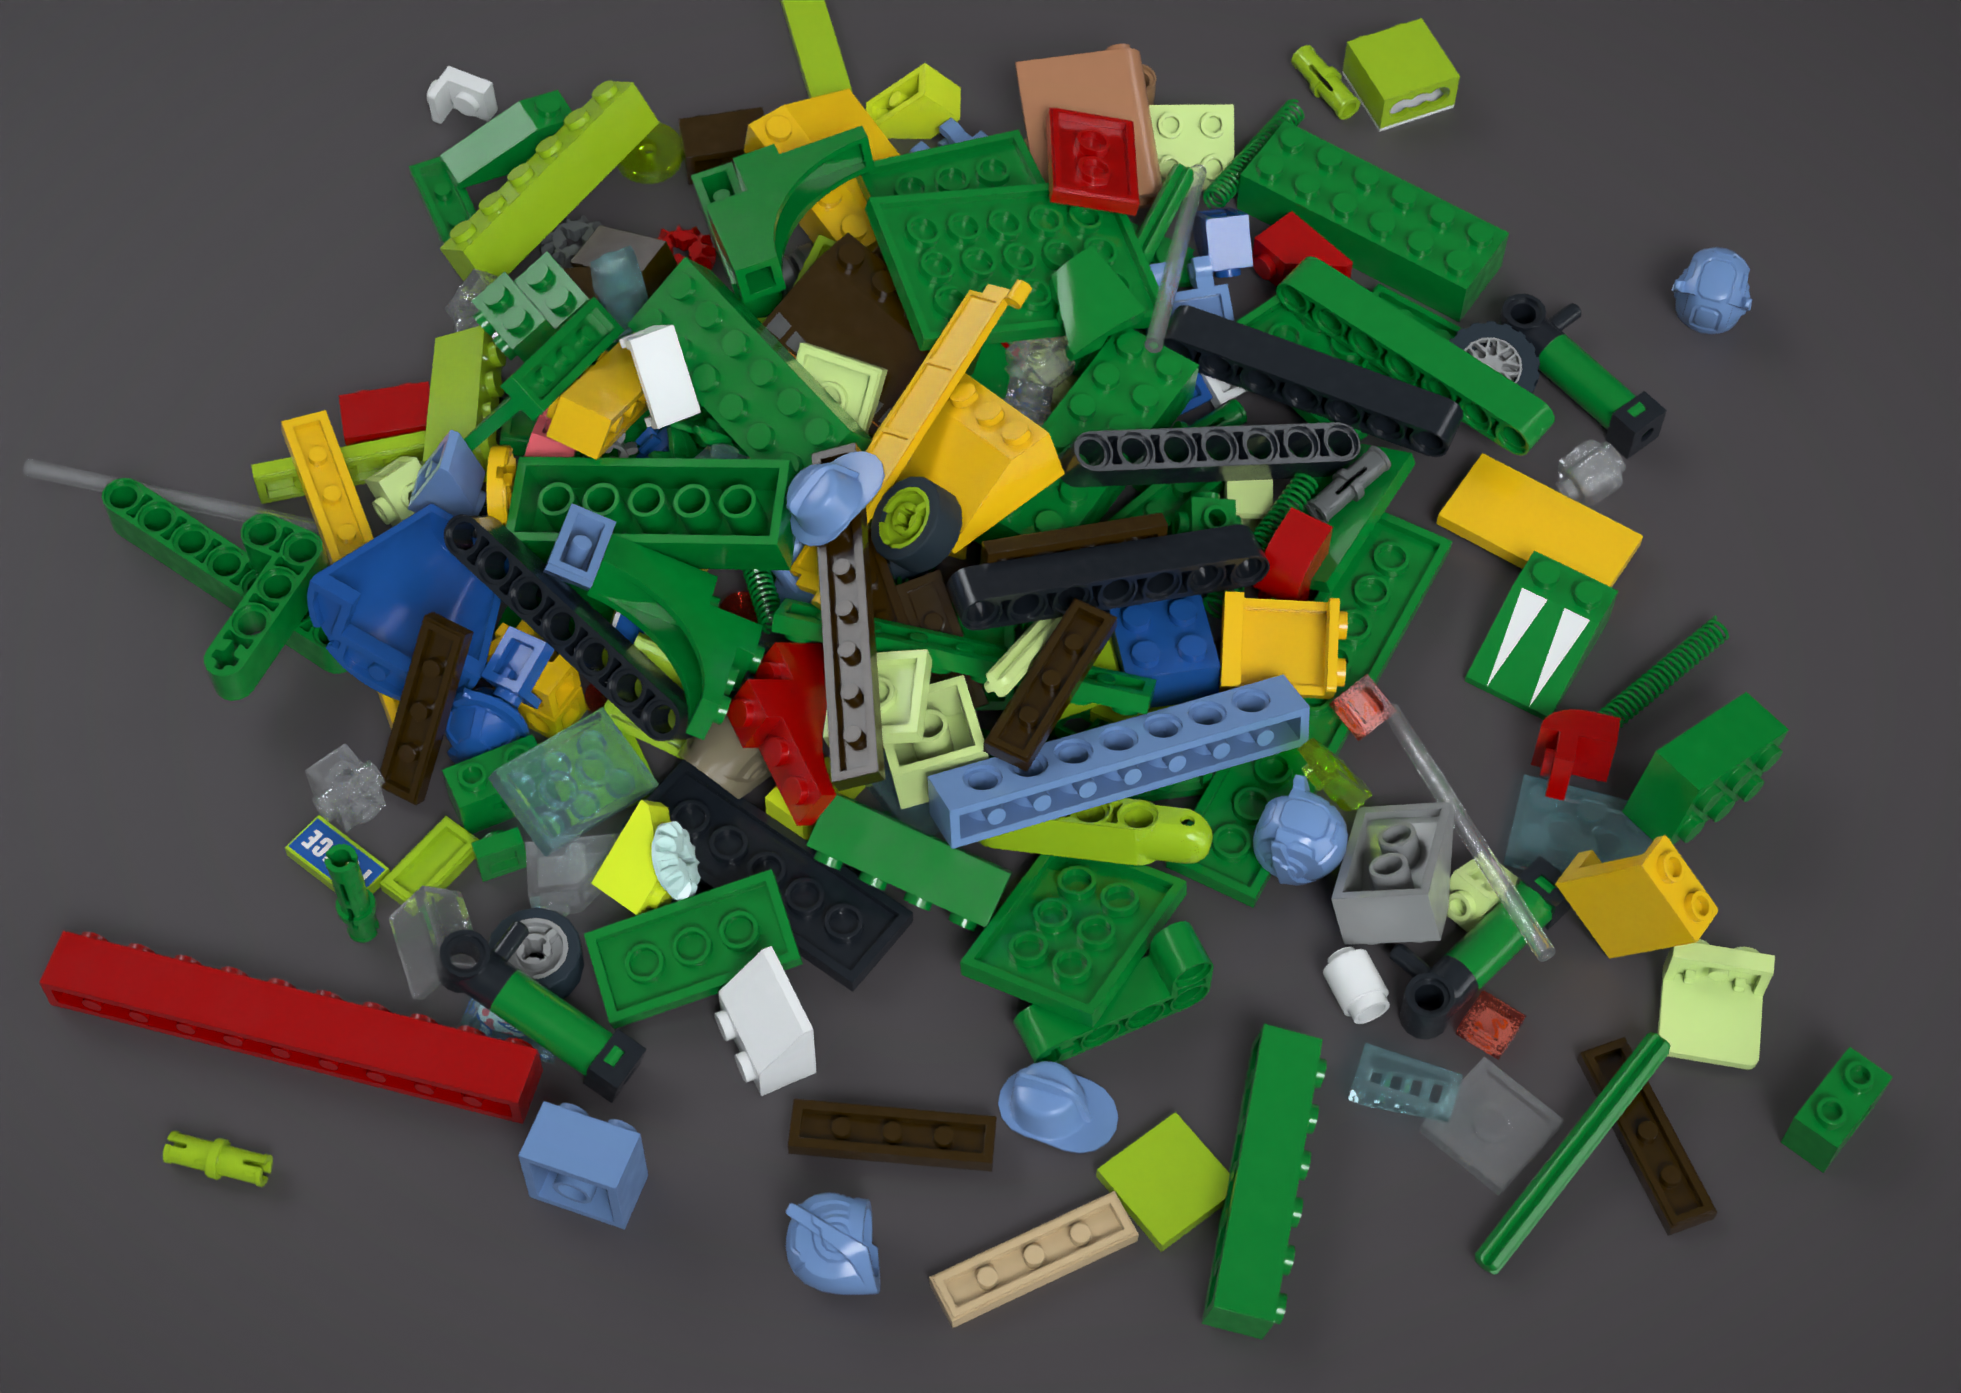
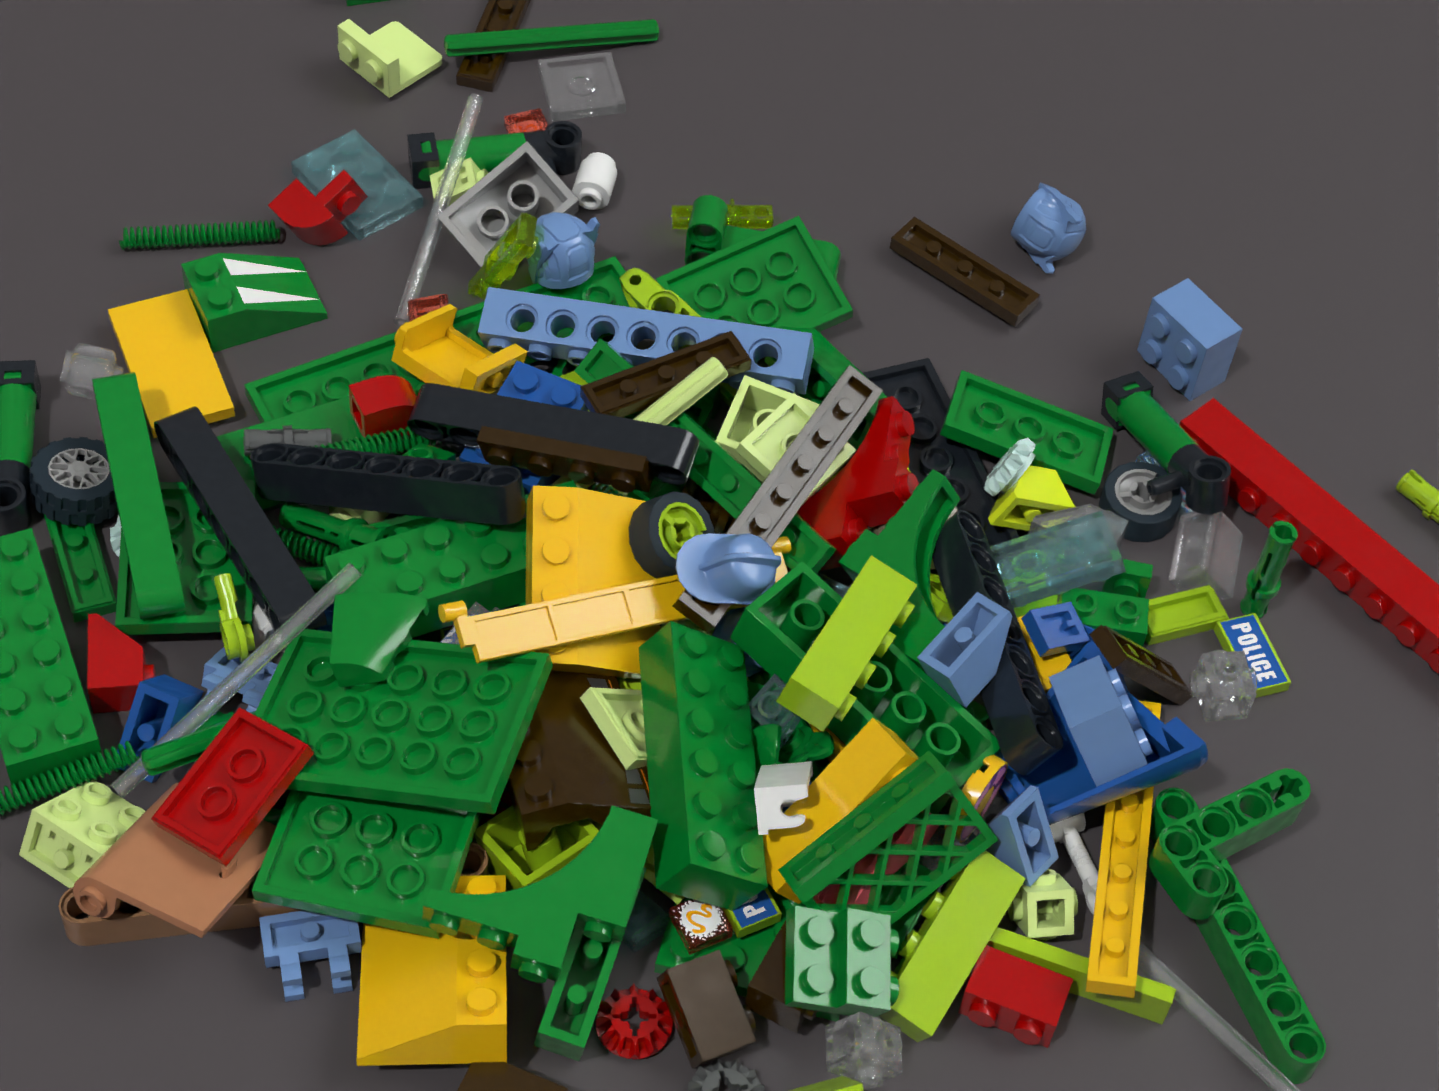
camera: 150 degrees left, 5 degrees down
clear light blue slope [590,245,648,343] -> none
white slope [714,946,816,1096] -> none
neon yellow slope [866,63,961,139] -> none
tan tile [929,1191,1139,1328] -> none
medium blue piece [998,1061,1118,1154] -> none
lime tile [1096,1112,1230,1252] -> none
green brick [1201,1024,1327,1340] -> none
clear light blue slope [1347,1043,1463,1123] -> none
yellow panel [1555,835,1718,959] -> none
green brick [1622,692,1789,844] -> none
none -> lime plate [214,573,255,662]
none -> clear neon green piece [671,198,774,229]
none -> lime brick [776,555,917,732]
none -> medium blue brick [1049,655,1153,787]

